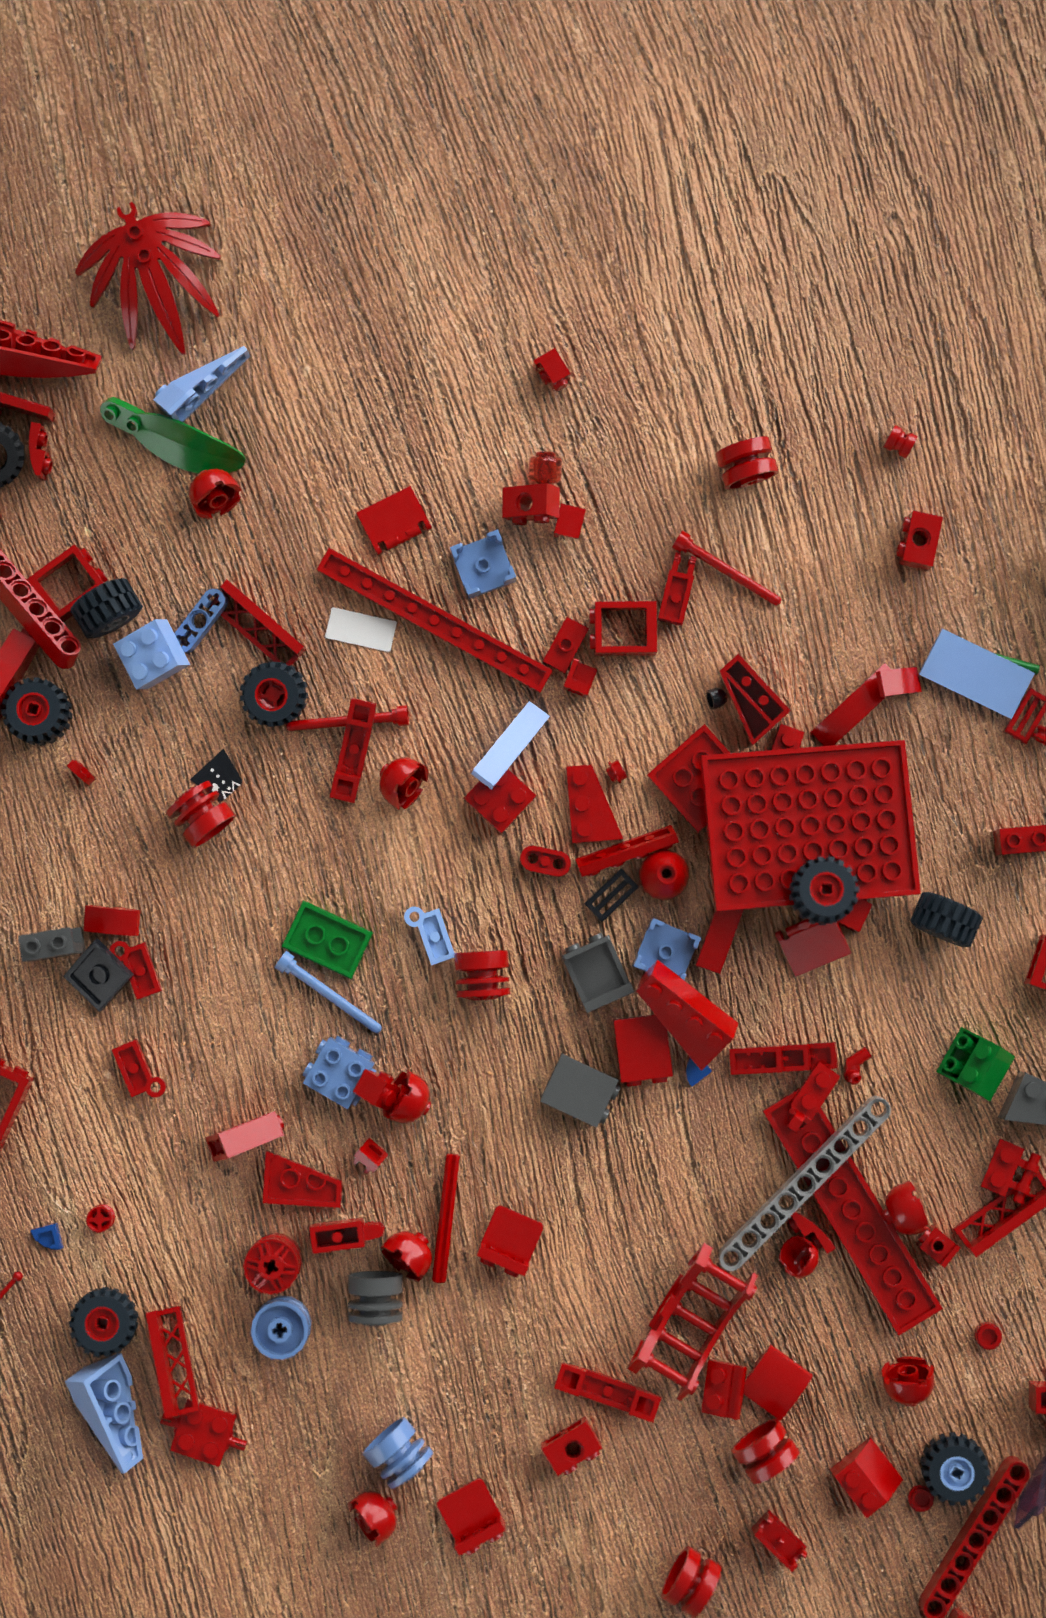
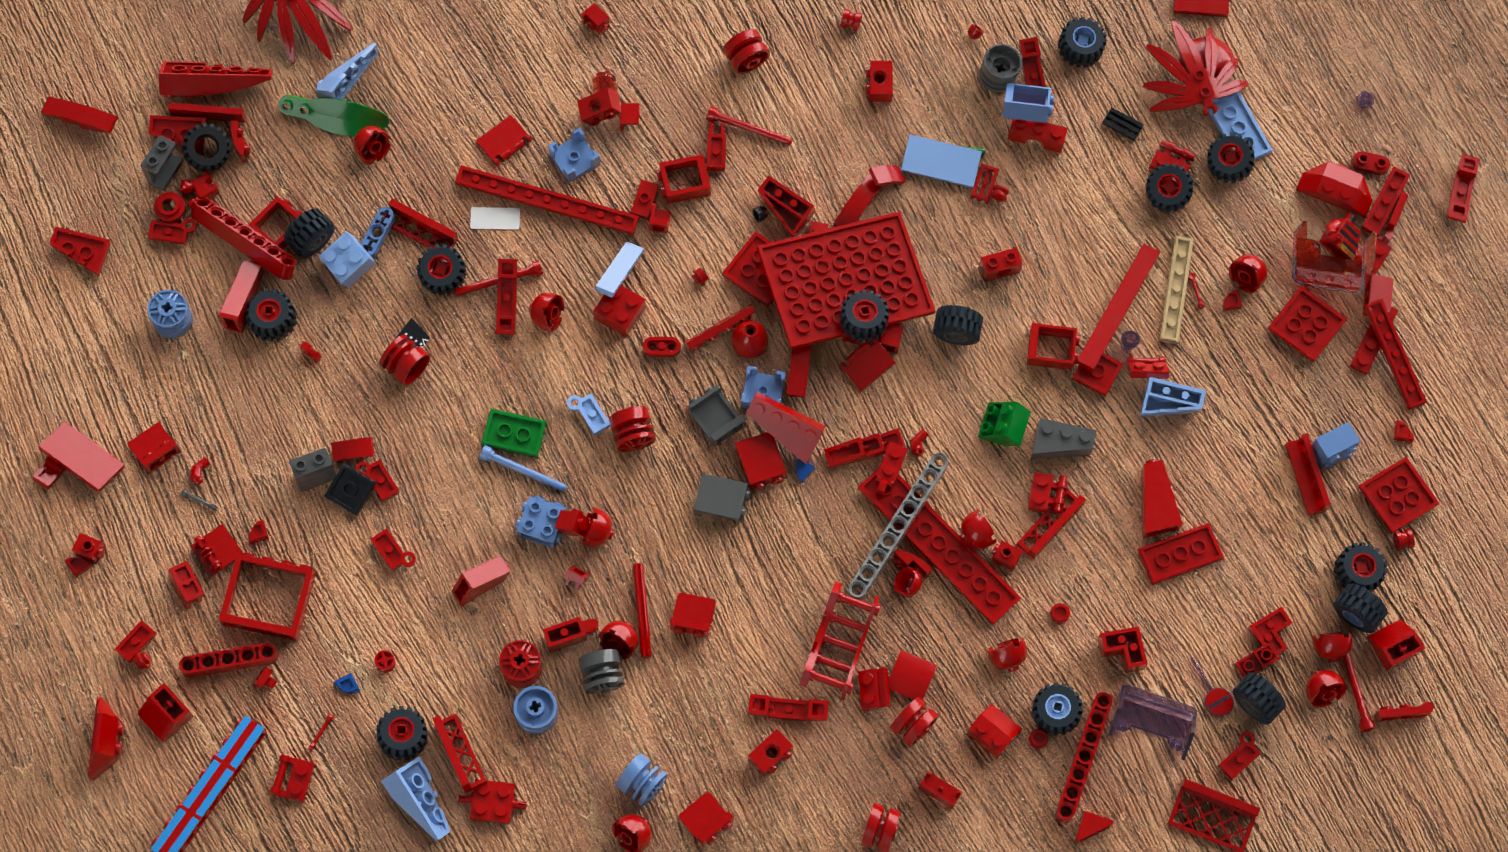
camera: 10 degrees left, 15 degrees down
red wing [262,1150,343,1208] -> none
red wing [566,765,623,844] -> none
black tile [584,868,639,922] -> none

